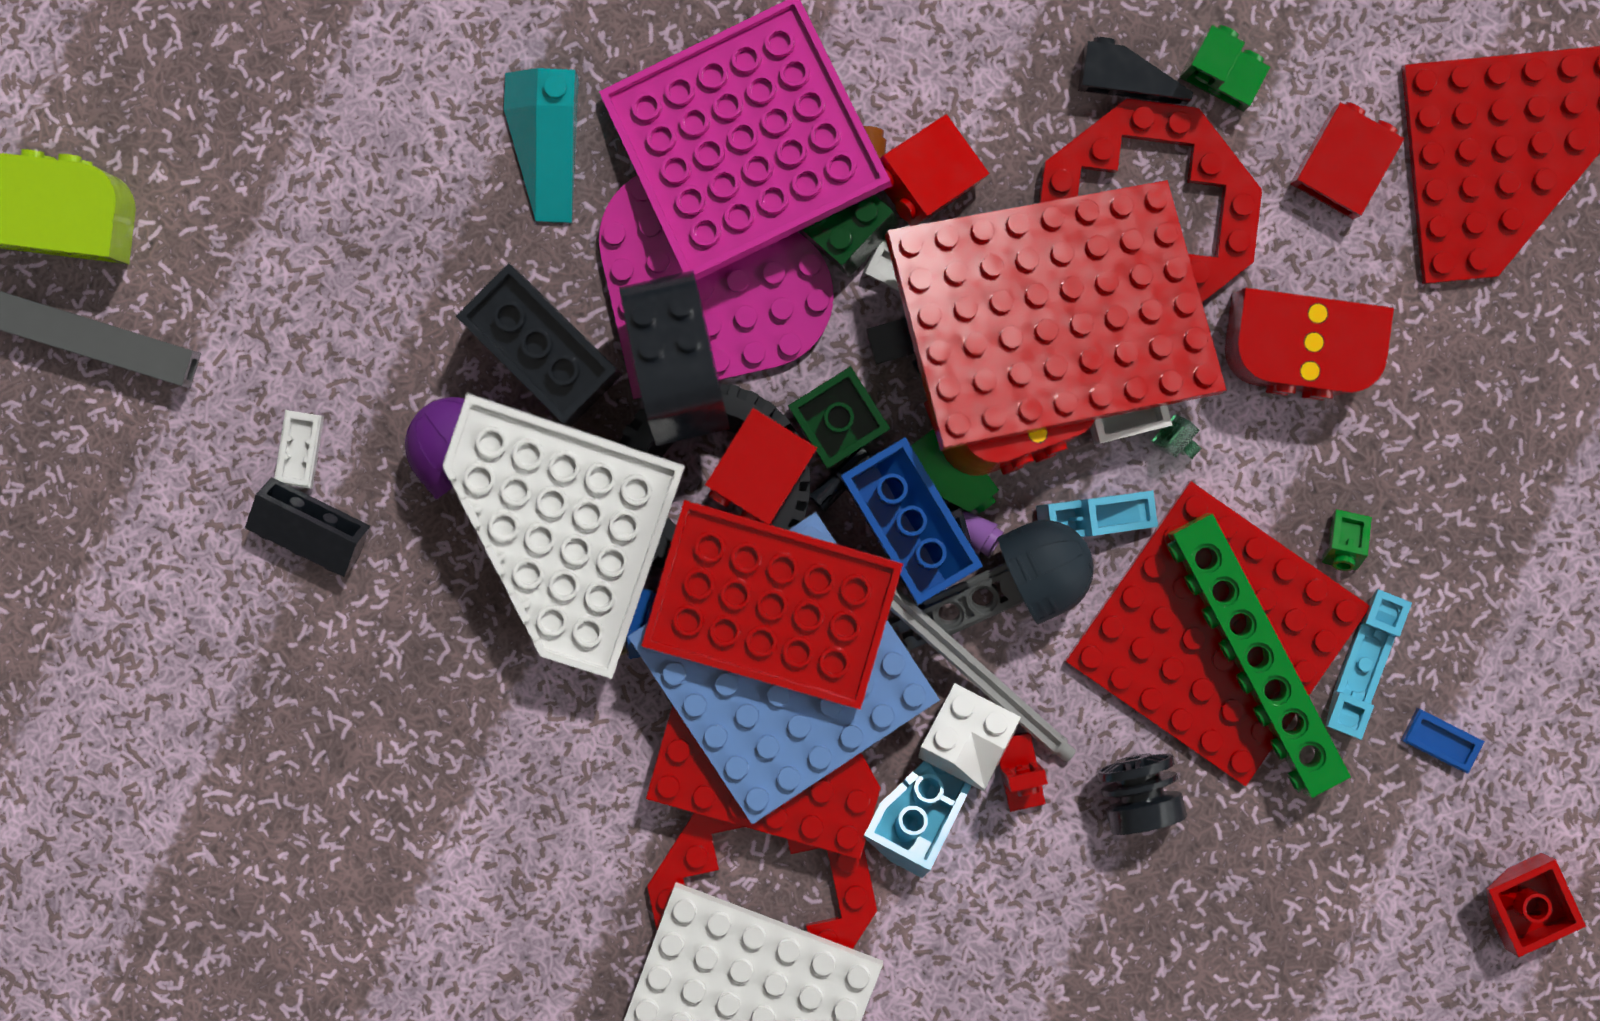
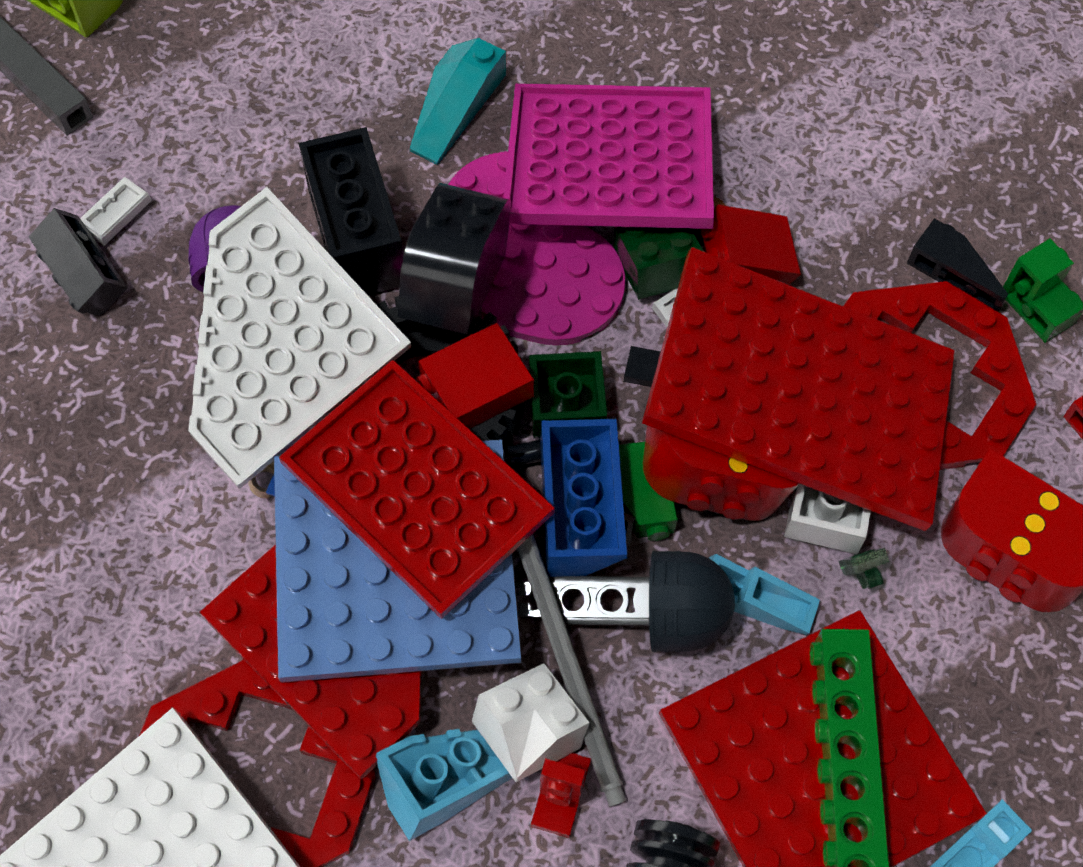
camera: 25 degrees right, 25 degrees down
medium lavender cone [962,510,1004,557] -> none
green bracket [1322,509,1372,571] -> none

